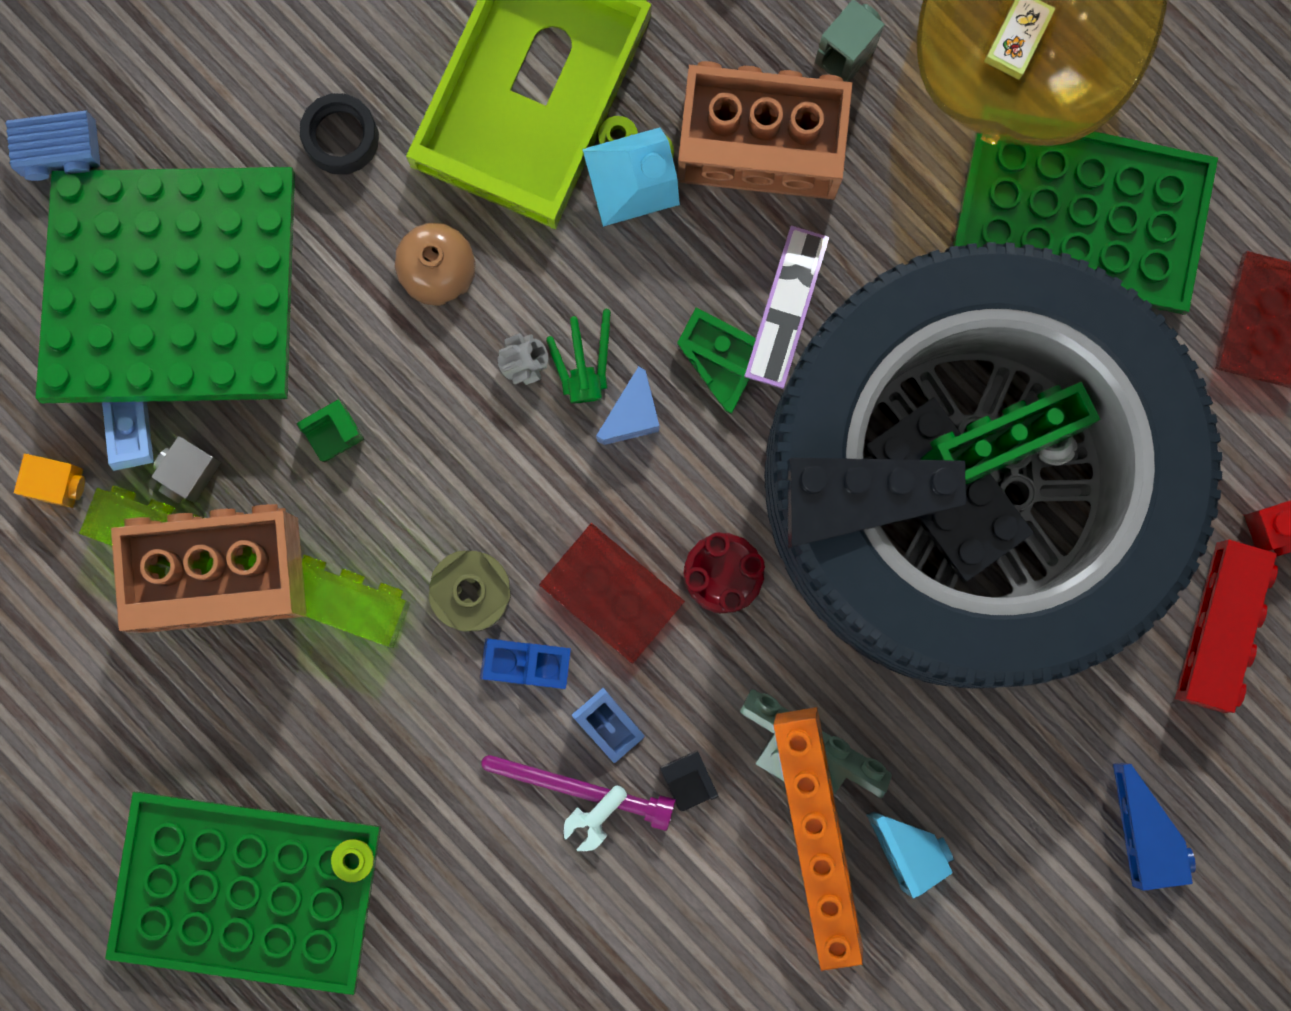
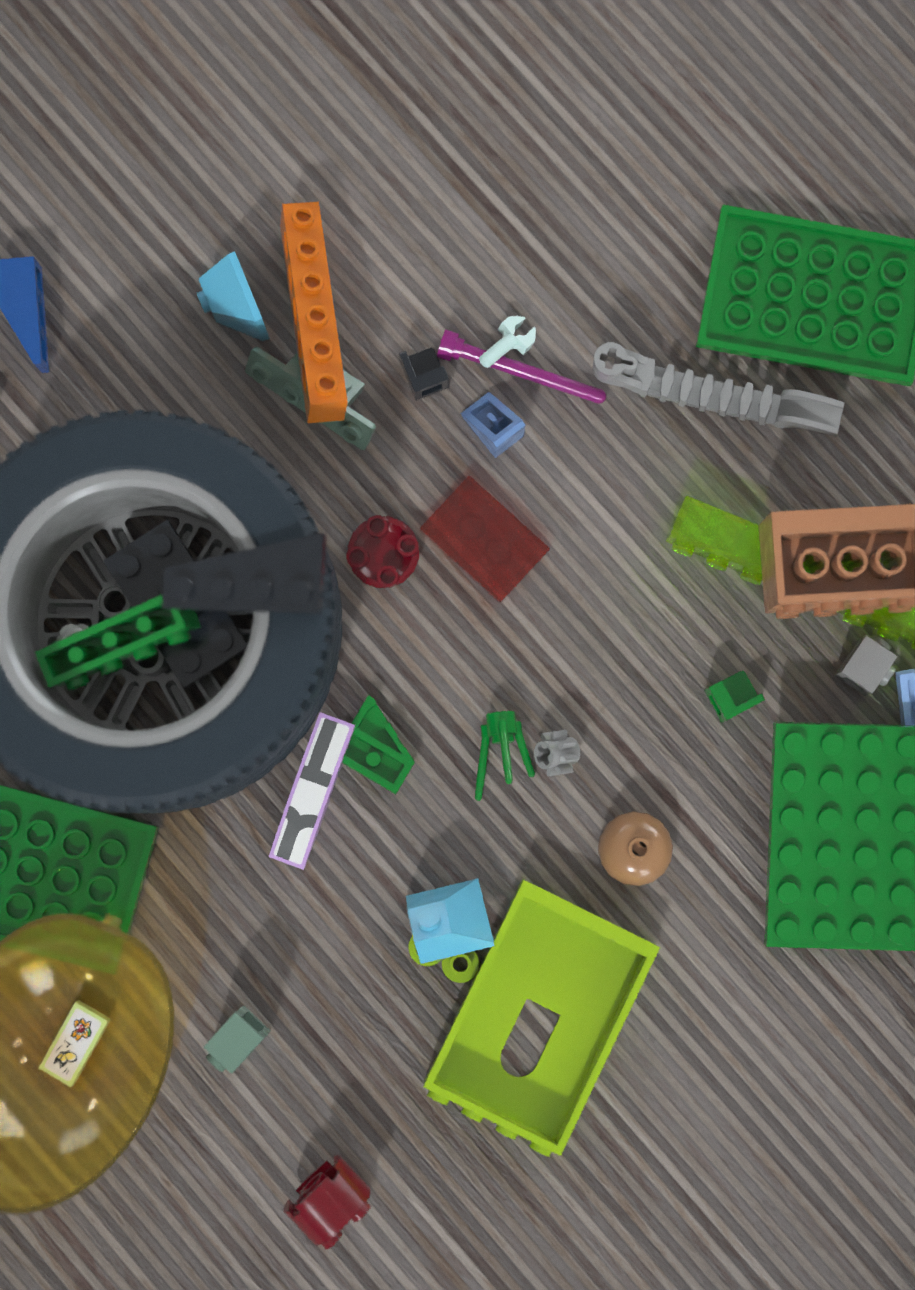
camera: 175 degrees left, 0 degrees up
black tyre [300,93,379,174] -> none
lime plate [331,839,374,882] -> none
olive plate [429,550,511,632] -> none
blue slope [480,638,571,689] -> none
medium blue slope [596,366,660,445] -> none
nougat brick [677,61,853,200] -> none
none -> light grey piece [593,342,845,436]

